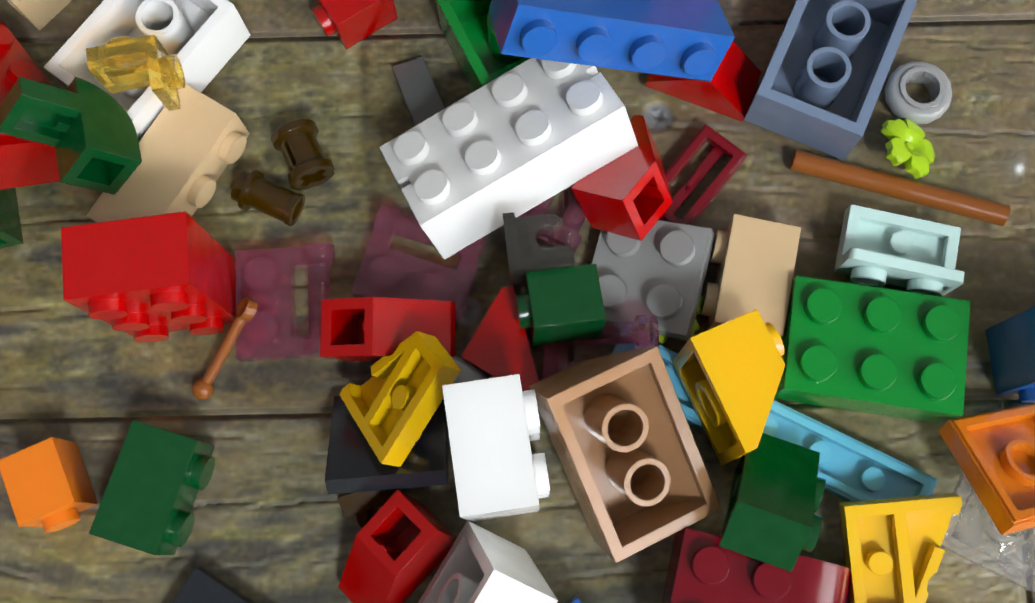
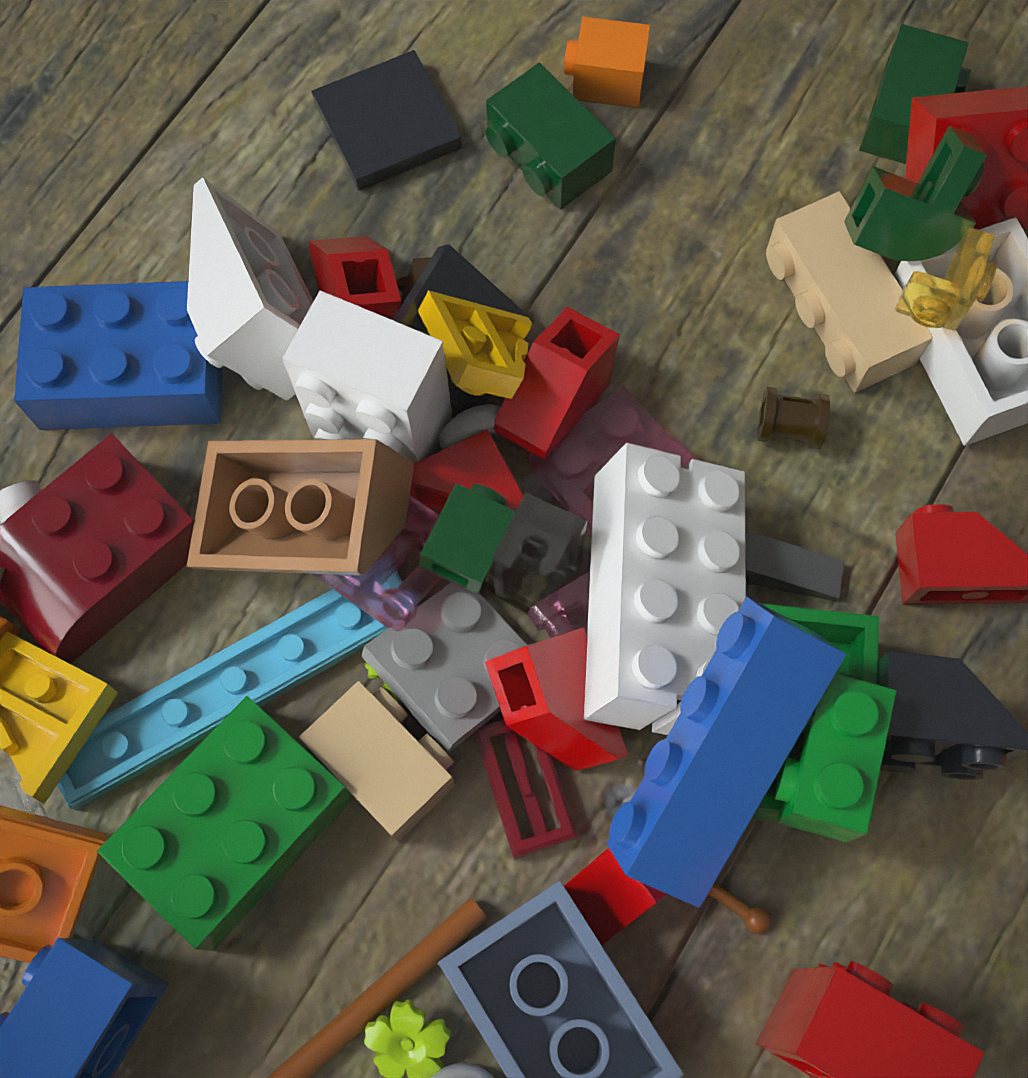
camera: 120 degrees right, 5 degrees down
red brick [61,211,240,342] -> none
dark orange hinge [191,297,258,400] -> none
dark brown pin [231,170,305,226] -> none
clear pink plate [235,243,335,362] -> none
yellow slope [672,309,785,466] -> none
dark green brick [719,433,826,572] -> none
light aqua bracket [834,204,965,297] -> none

